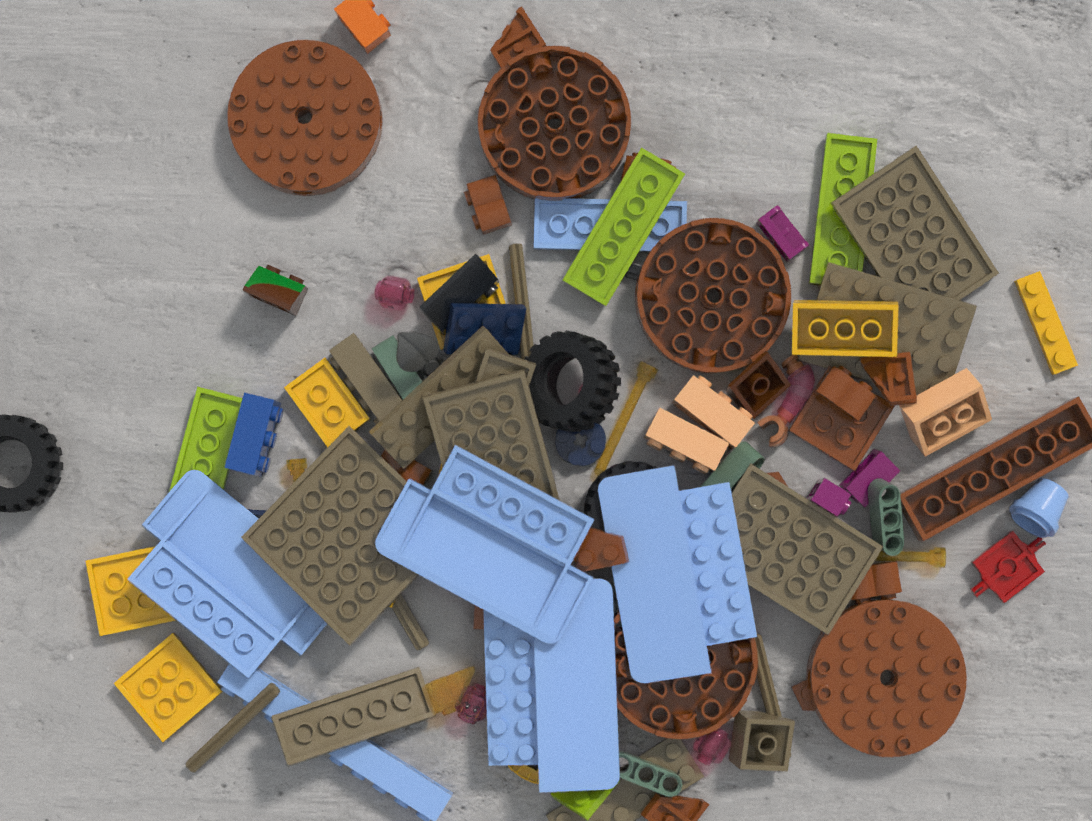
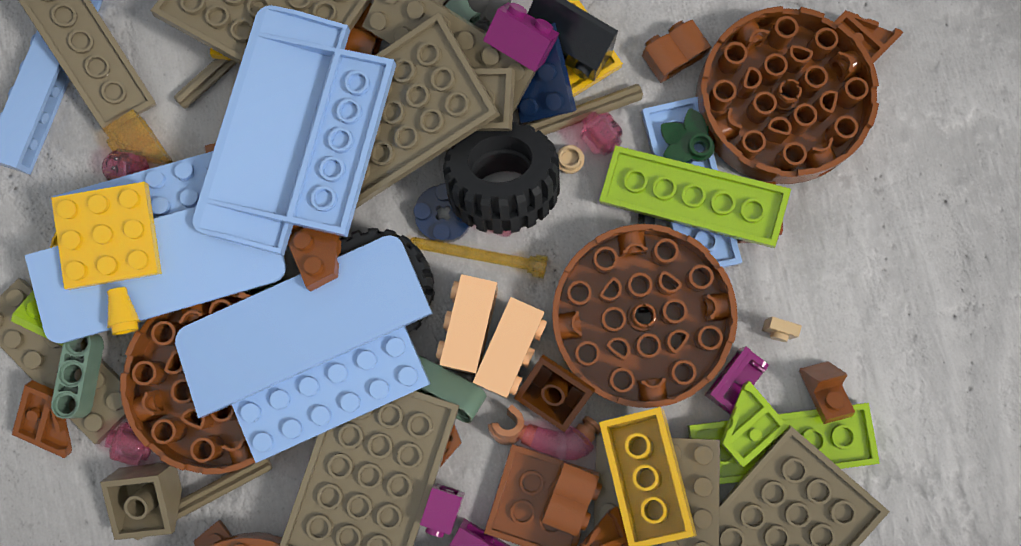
camera: 70 degrees right, 5 degrees down
none -> yellow plate [51,182,162,290]
none -> yellow cone [107,287,140,335]
none -> magenta brick [483,2,560,72]
none -> tan plate [557,145,584,174]
none -> clear pink head [580,111,623,156]
none -> dark green plate [661,108,715,163]
none -> lime wing [720,381,789,467]
none -> tan plate [762,317,802,342]
none -> dark orange slope [799,361,855,424]

